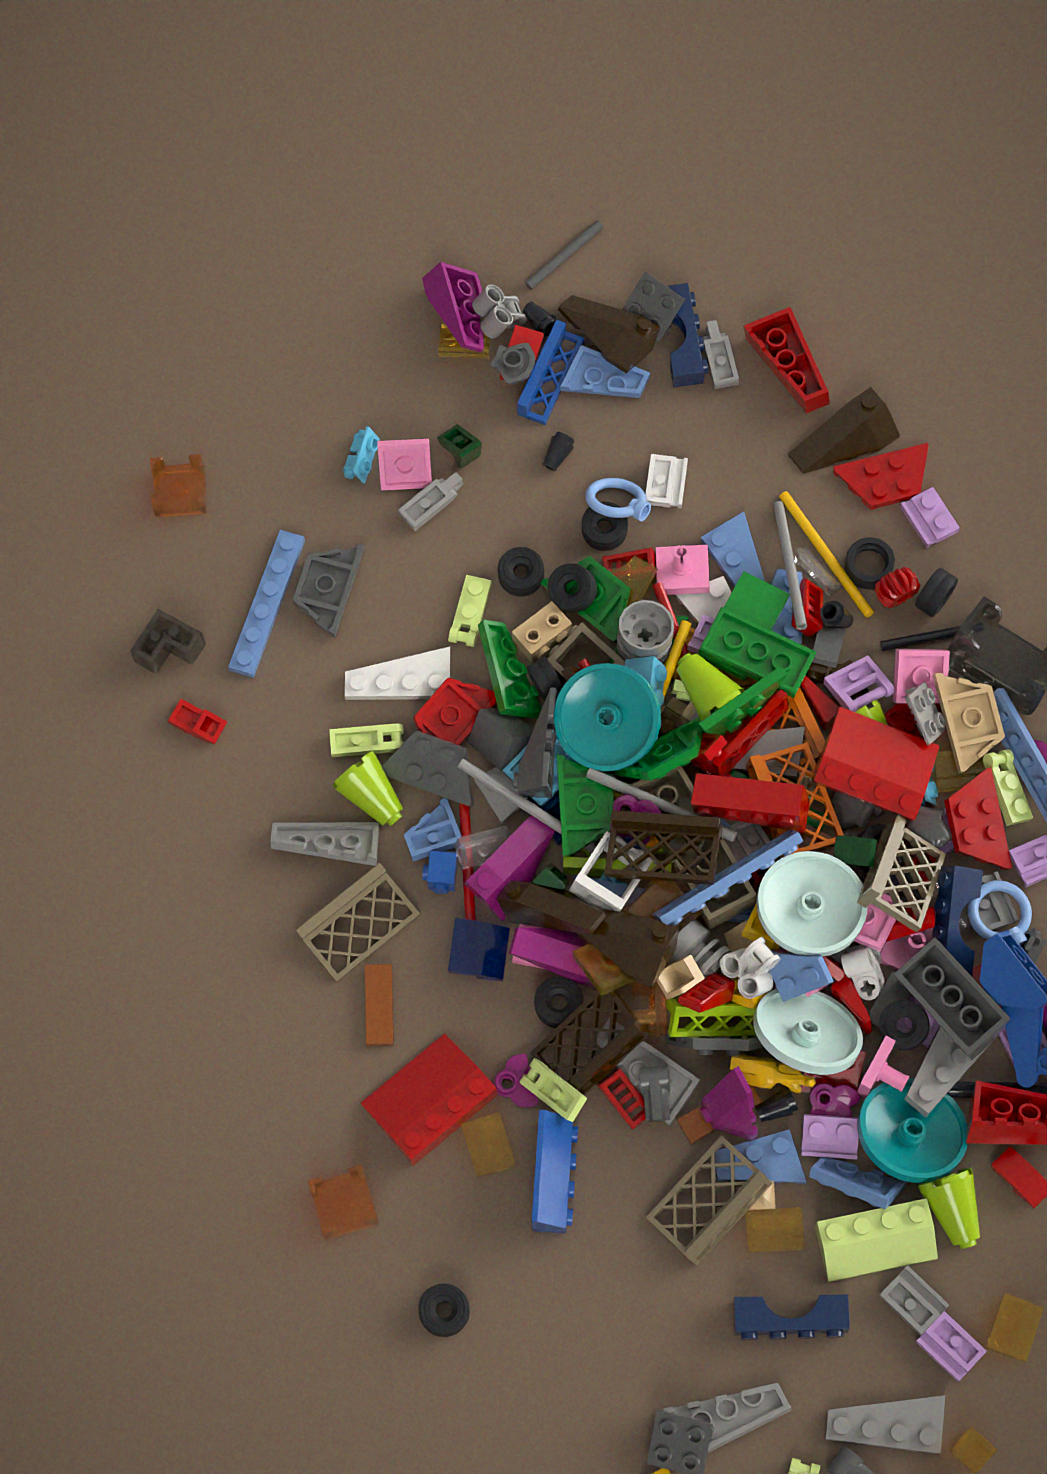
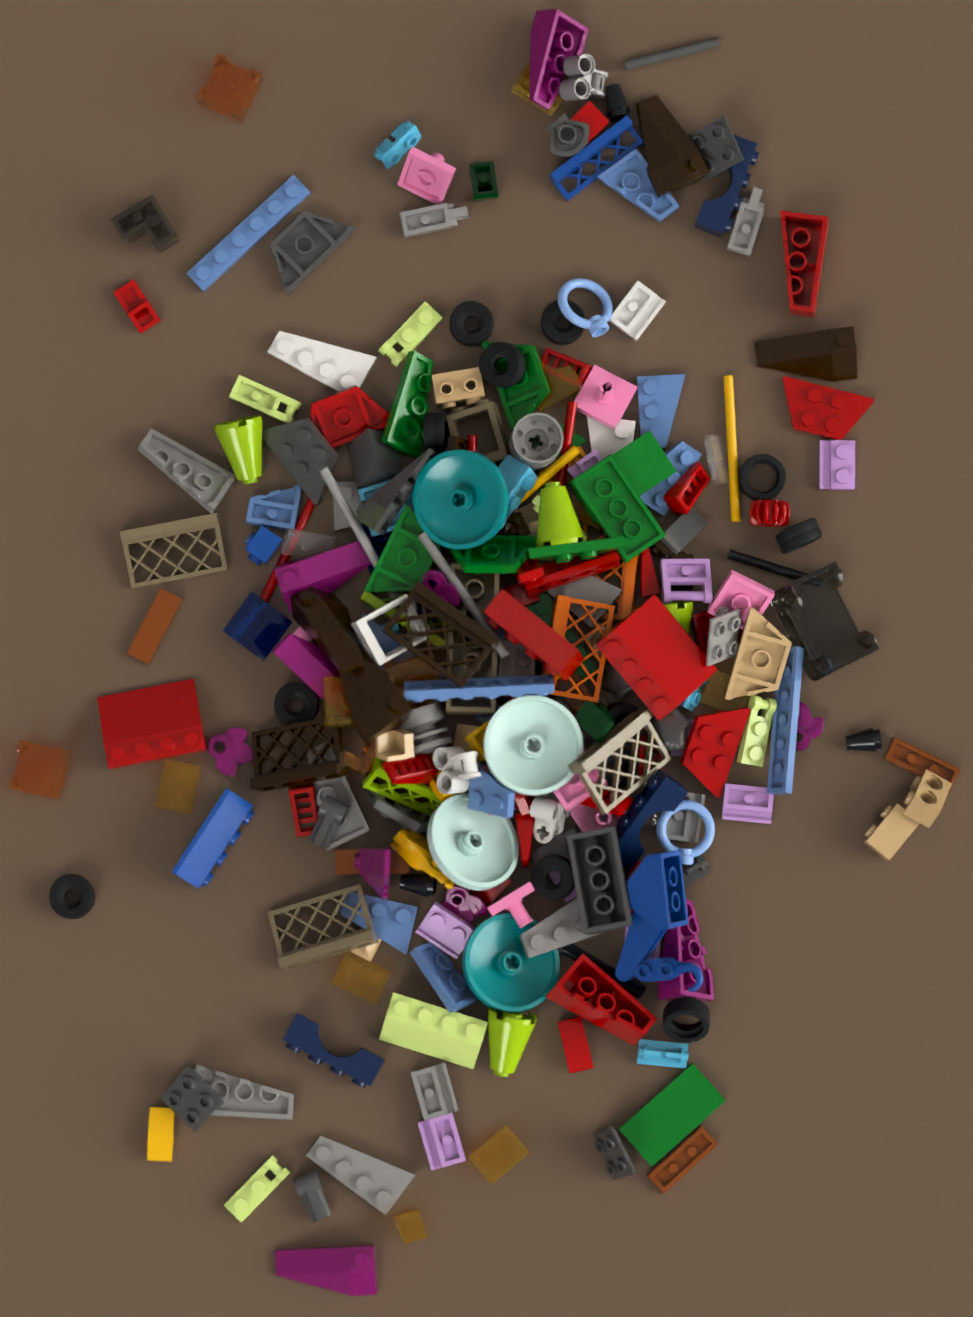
camera: 20 degrees right, 15 degrees up
yellowish green plate [520,1058,587,1122] -> none
dark green slope [532,863,570,890] -> none
black cone [543,432,575,472] -> none
light grey piece [773,501,807,630] -> none
black cone [820,601,853,628] -> none

